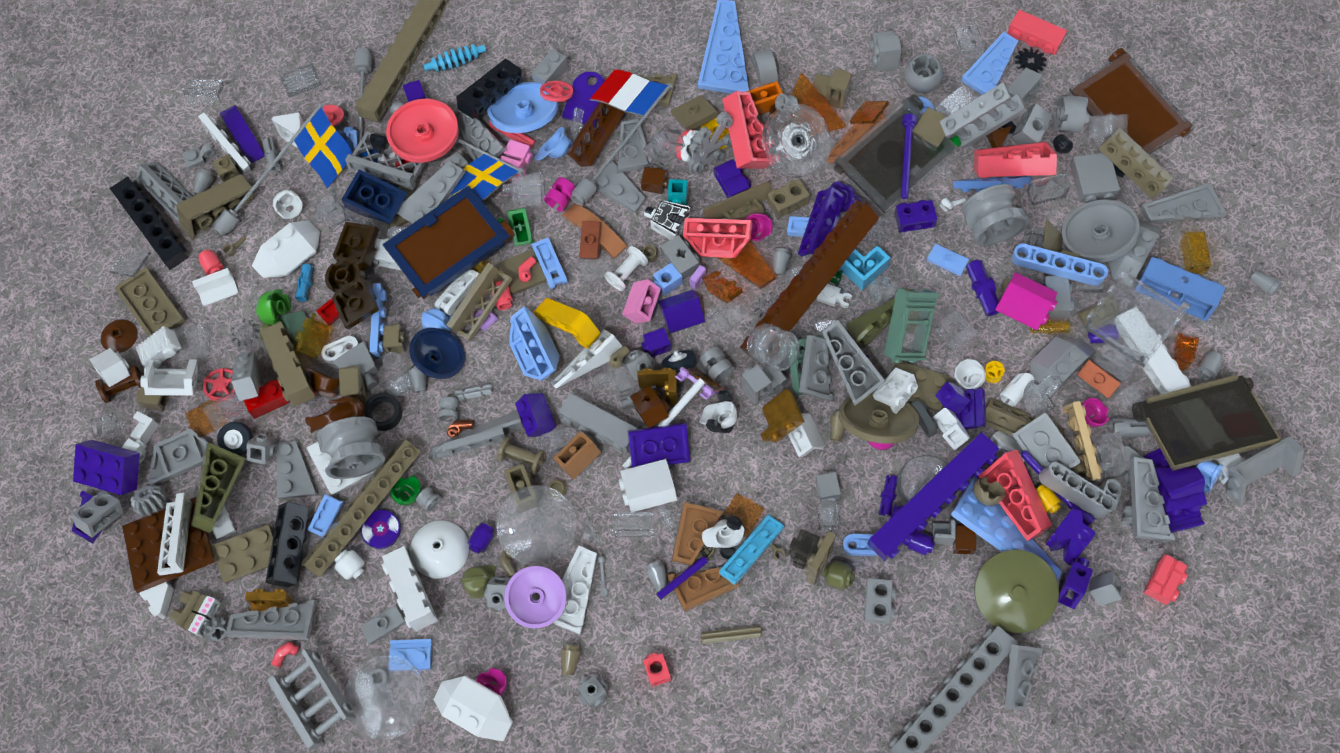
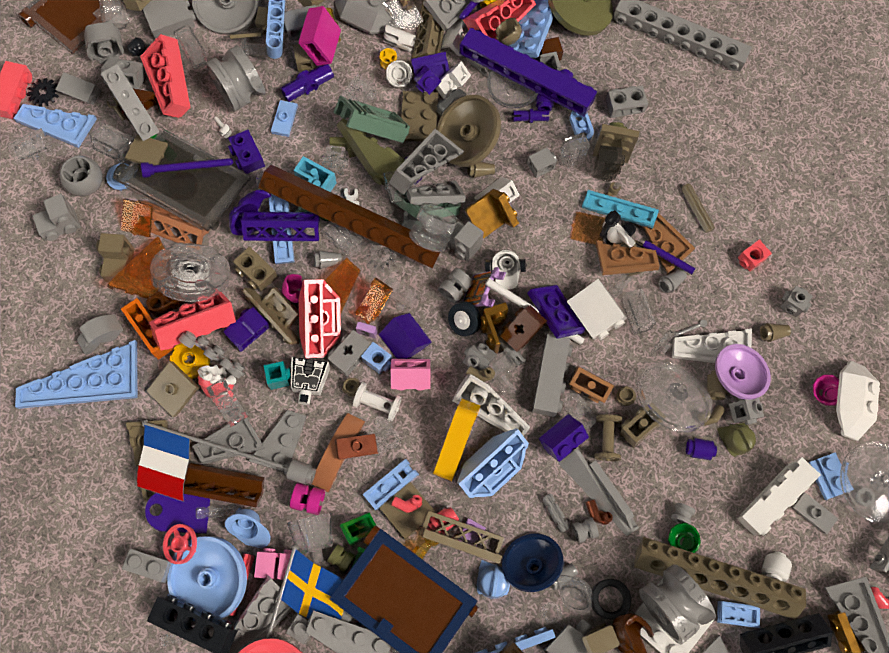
camera: 115 degrees left, 5 degrees up
dark purple tile [361,510,401,549] -> none
dark tan brick [383,324,406,353] -> none
white dish [410,520,469,579] -> none
white plate [435,269,480,316] -> none
reddish brown brick [641,167,669,194] -> none
dark purple brick [641,328,671,358] -> none
light grey wheel [775,93,798,113] -> none
white bracket [873,367,918,414] -> none
medium blue plate [953,176,1031,192] -> none
none -> olive wheel [327,544,356,573]

